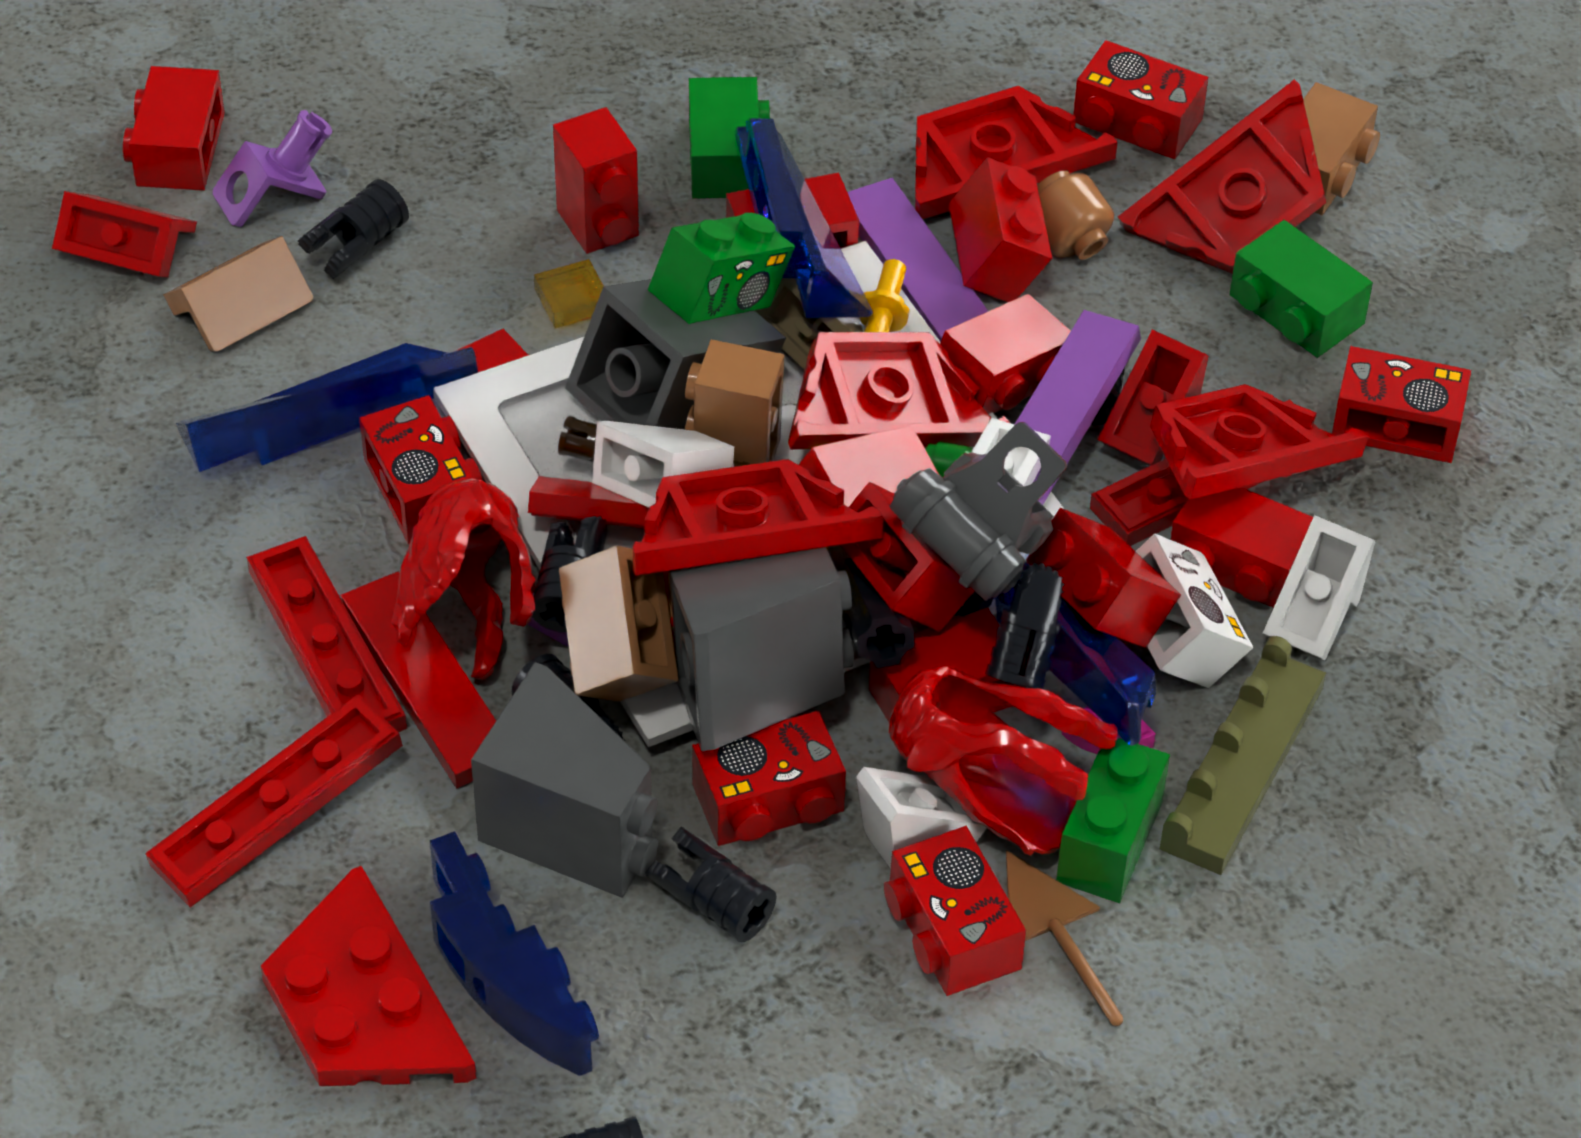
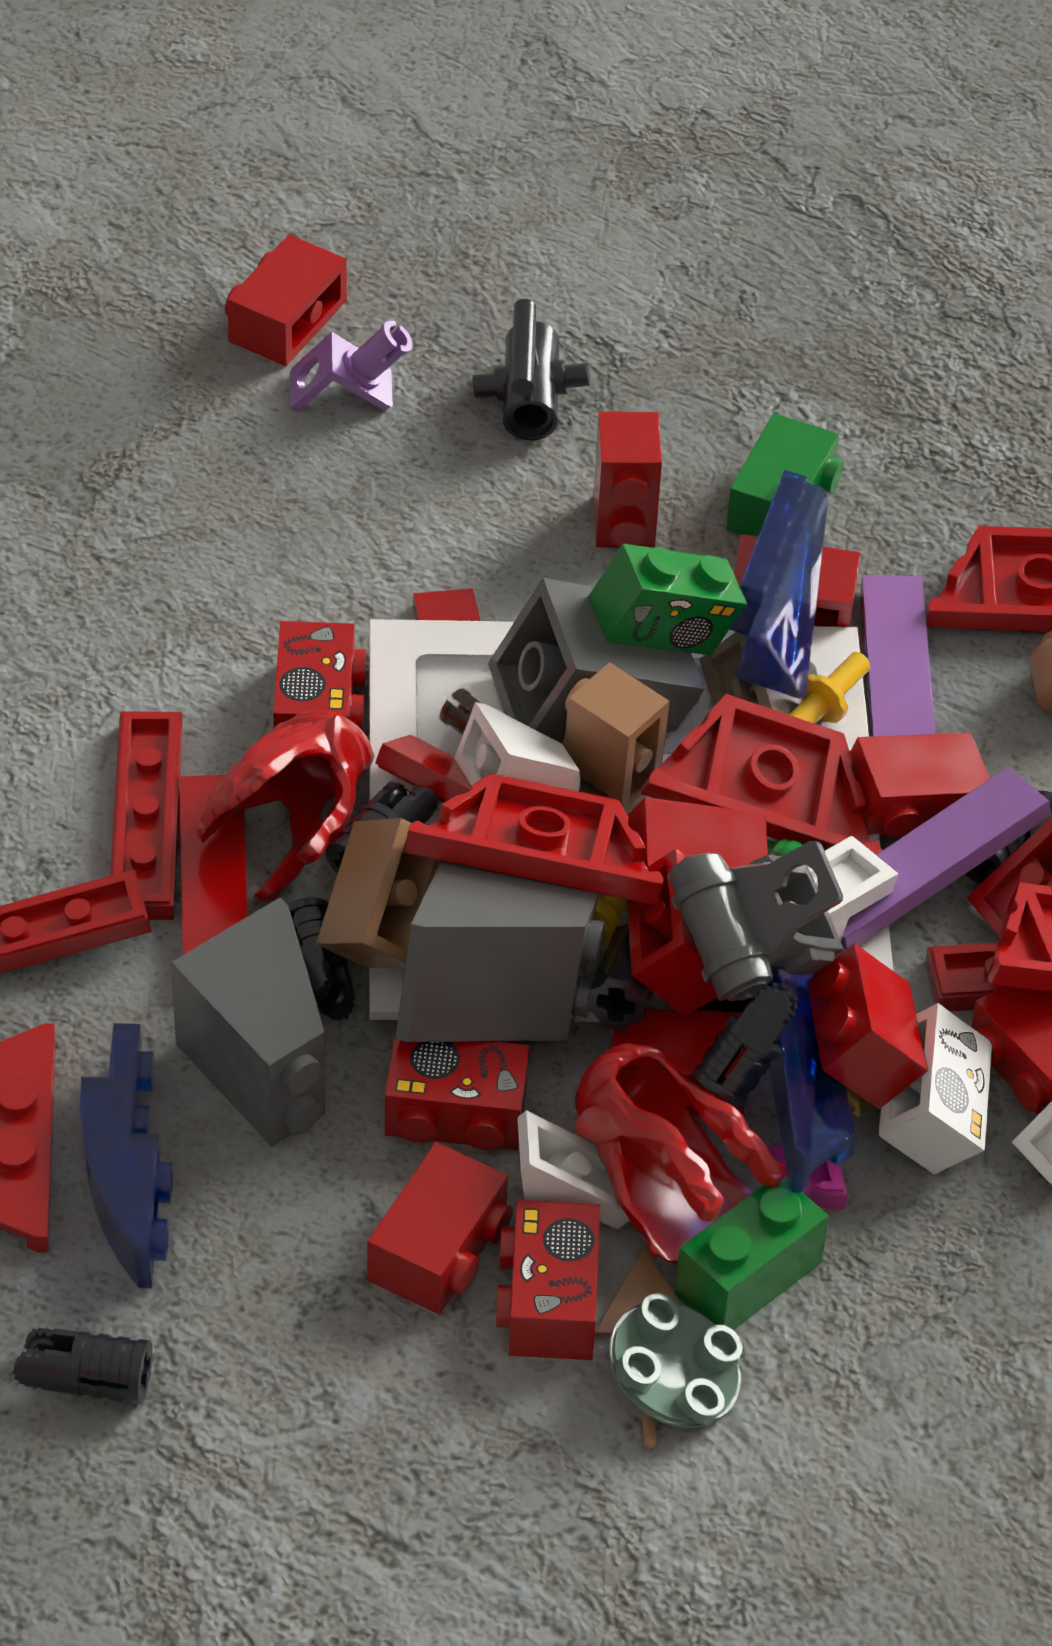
camera: 25 degrees right, 0 degrees up
red panel [52,191,197,277] -> none
medium nougat panel [163,236,313,352] -> none
clear blue wedge [176,343,478,472] -> none
black hinge [298,179,409,279] -> none
clear yellow tile [534,259,604,328] -> none
black hinge [646,827,777,943] -> none
red brick [949,157,1053,302] -> none
olive hinge [1159,636,1326,875] -> none
none -> red brick [367,1142,513,1315]
none -> black pin [472,299,590,441]
none -> sand green dish [609,1293,743,1428]

